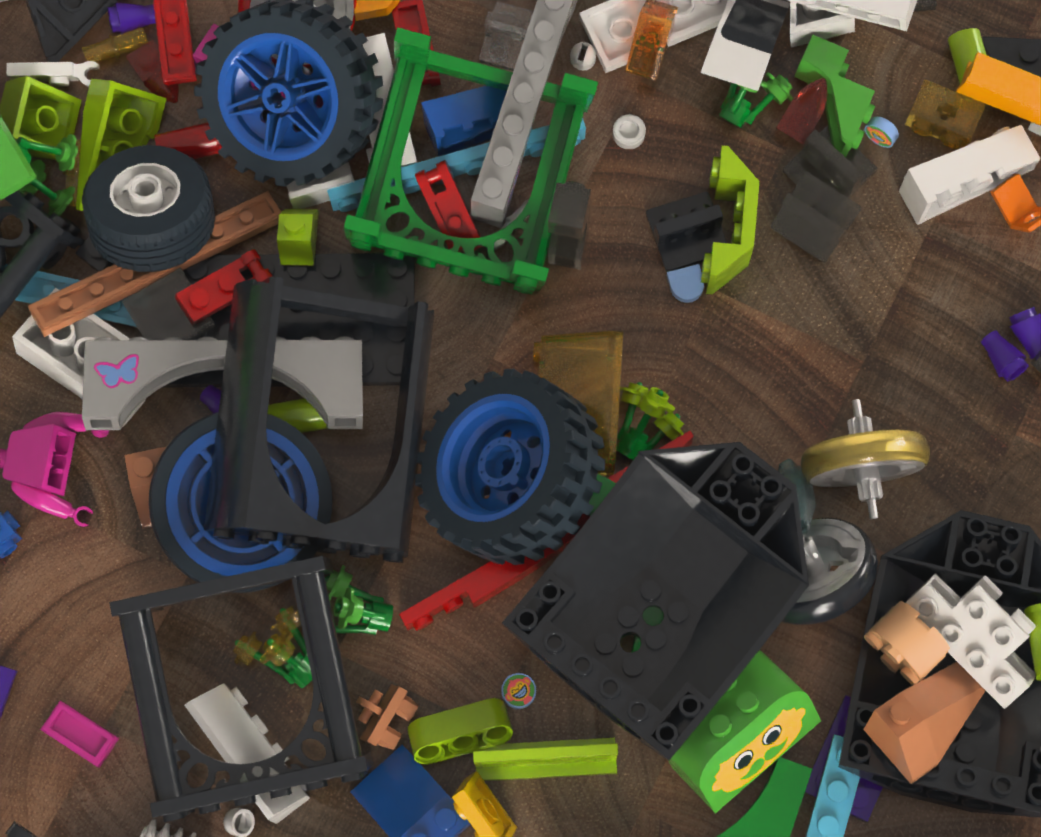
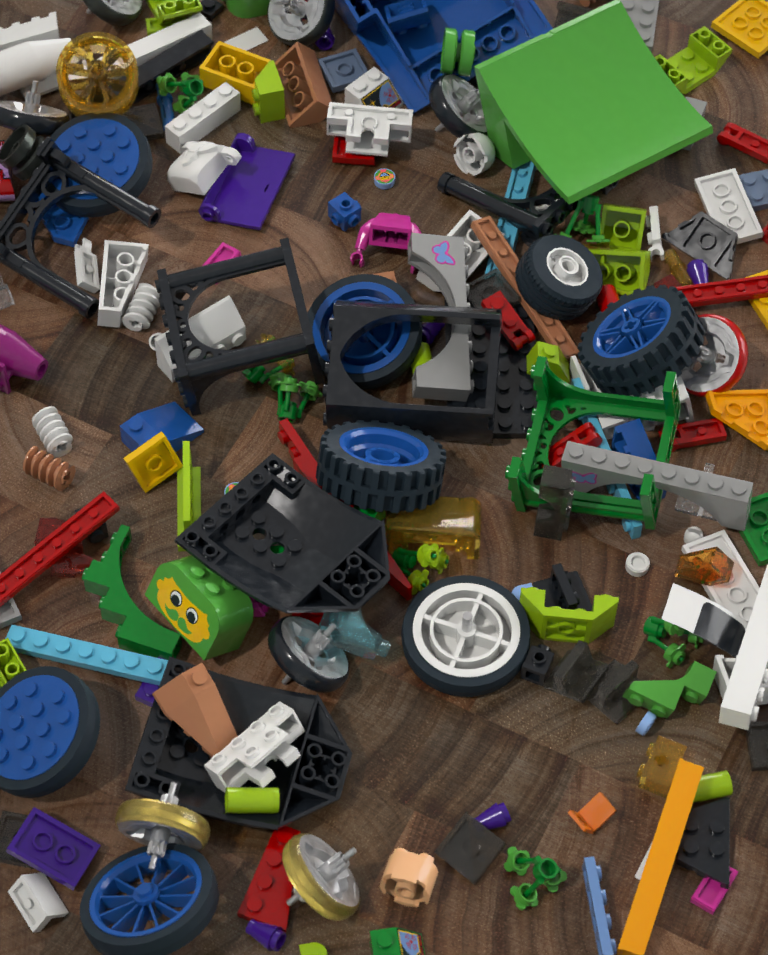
camera: 85 degrees right, 20 degrees down
nougat hips [356,684,419,750] -> none
lime beam [408,698,513,765] -> none
clear red plate [775,78,827,145] -> none
wheel [800,399,930,519] -> none
light nougat brick [864,601,950,685] -> none
white wedge [899,125,1041,225] -> none
dark purple cone [981,330,1029,382] -> none
none -> white wheel [401,575,530,697]
none -> black brick [520,644,555,686]

